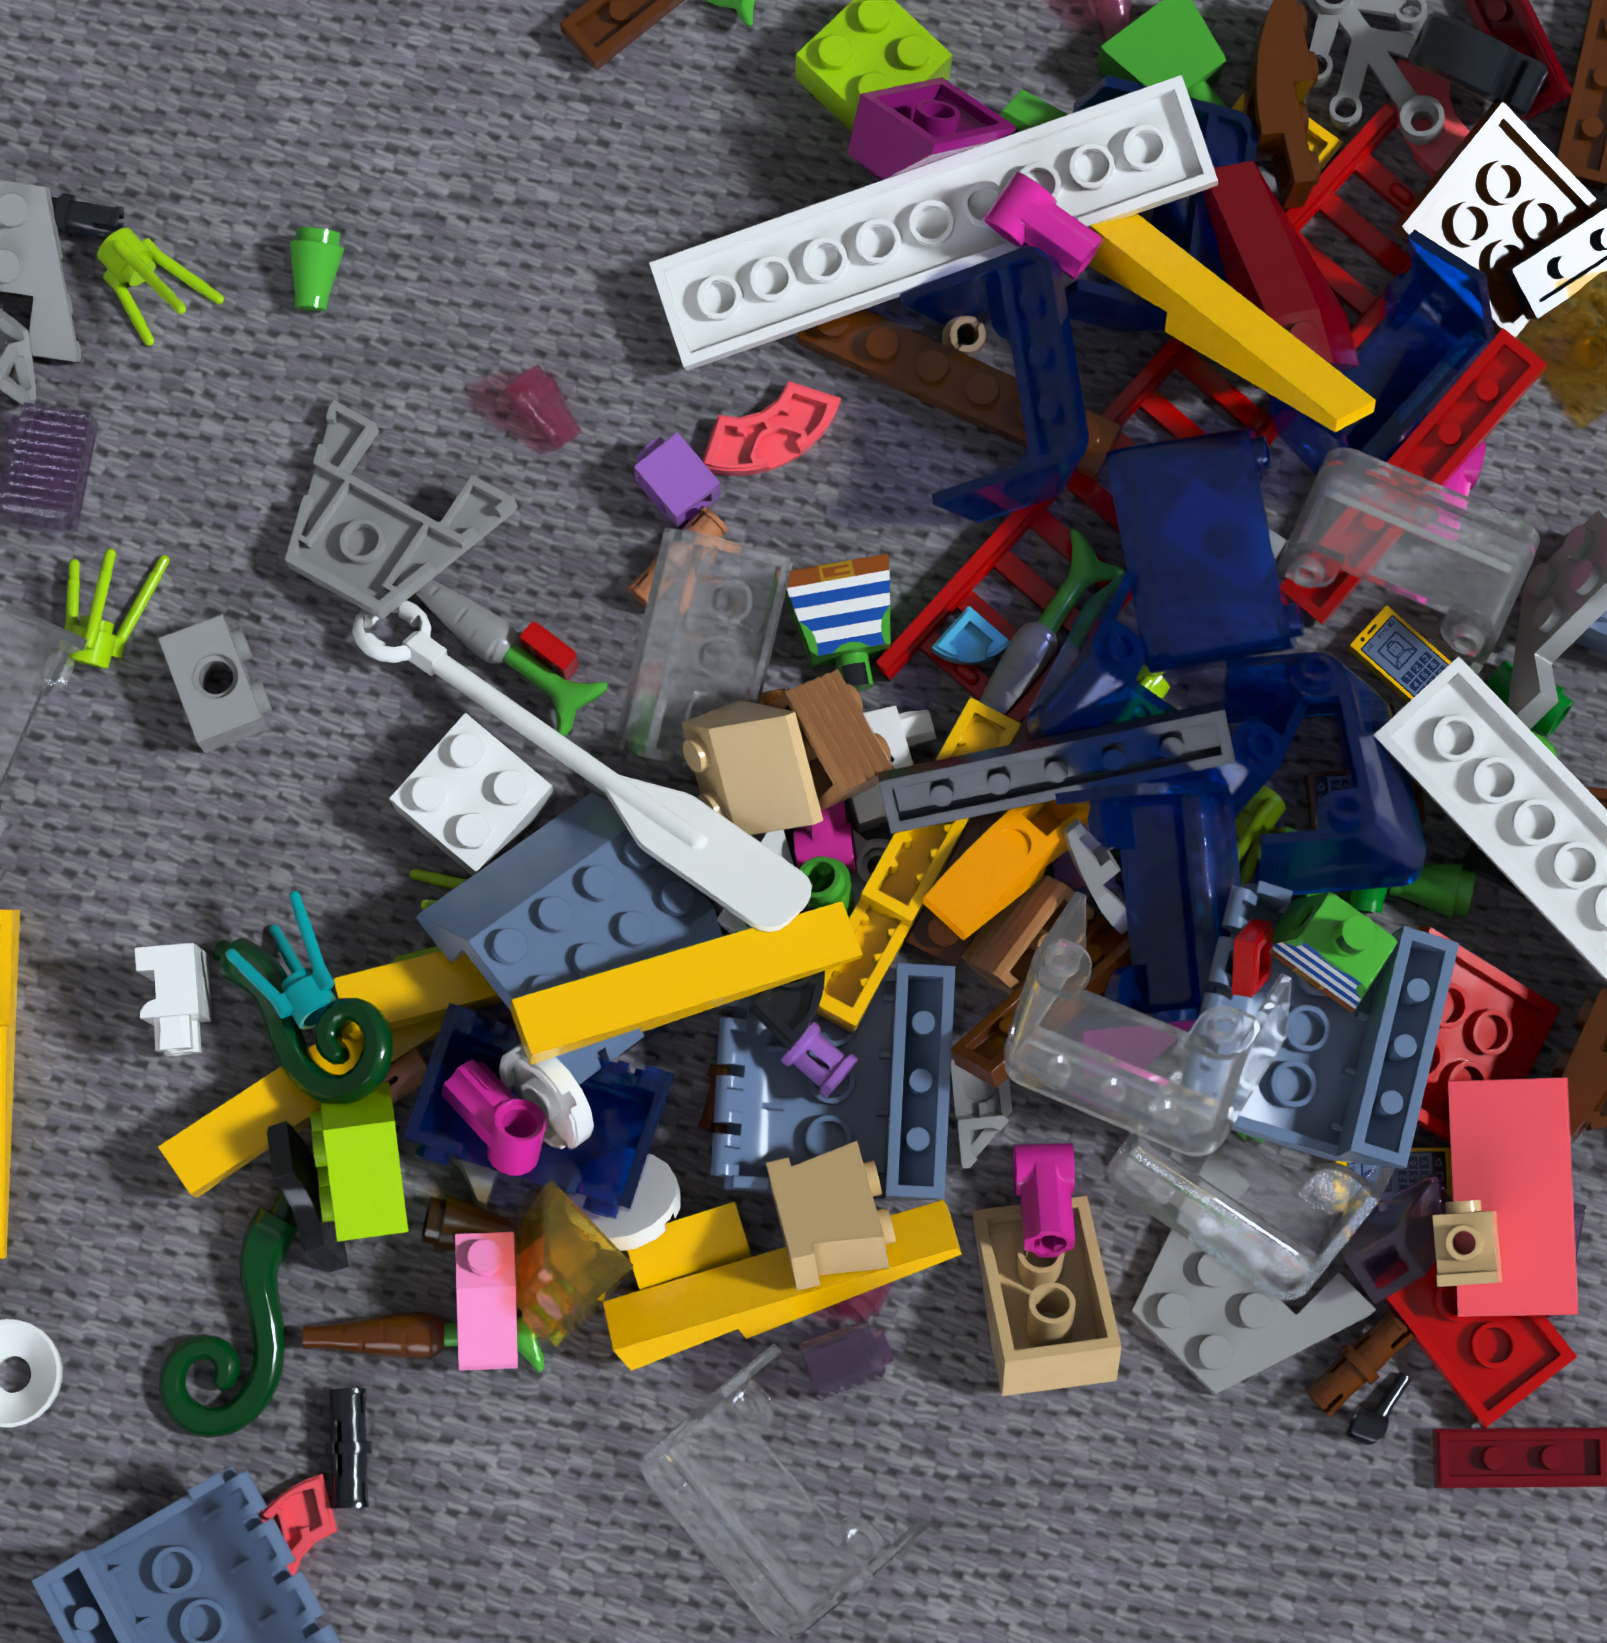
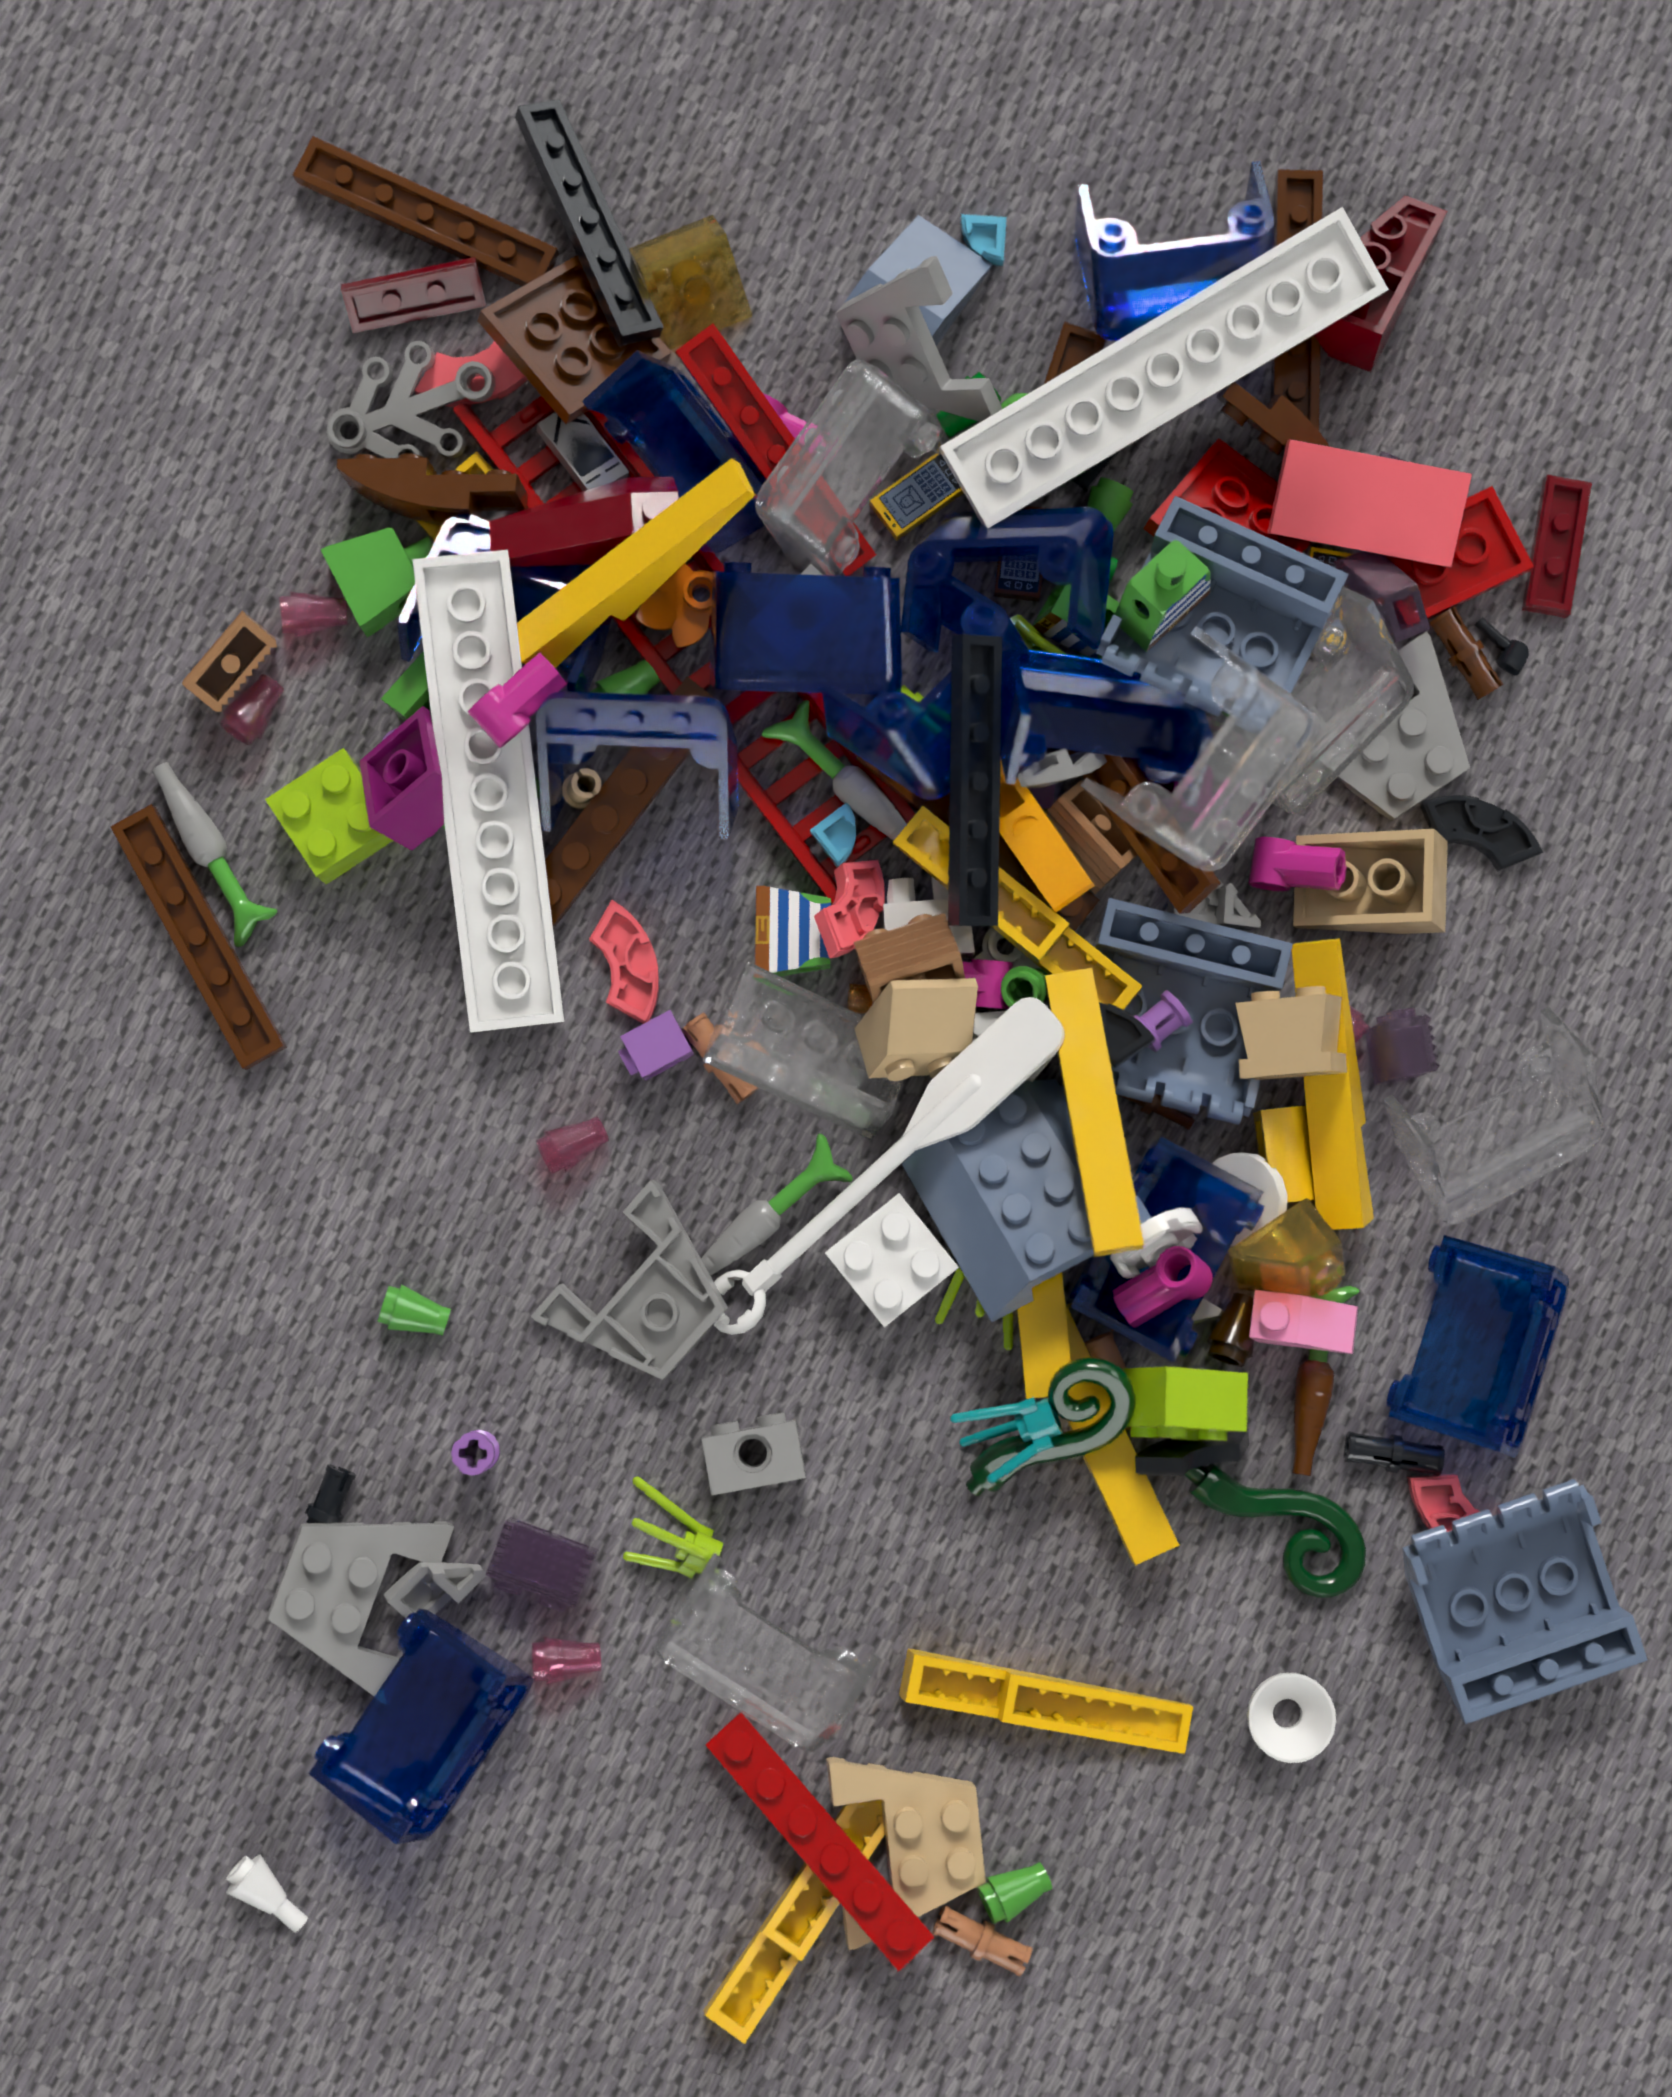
camera: 75 degrees left, 5 degrees up
lime plant [97,227,224,346] -> none
white hips [135,943,213,1056] -> none
red tile [519,621,579,680] -> none
red tile [1232,919,1274,998] -> none
black animal [1408,12,1549,116] -> none
tan brick [1432,1200,1503,1287] -> none
none -> medium lavender bush [451,1430,500,1476]
none -> light grey tile [536,412,629,491]
none -> bright green cone [589,659,660,723]
none -> orange plate [636,563,725,648]
none -> coral tile [814,860,885,959]
none -> clear blue windscreen [1387,1235,1569,1458]
none -> black tile [1419,795,1543,872]

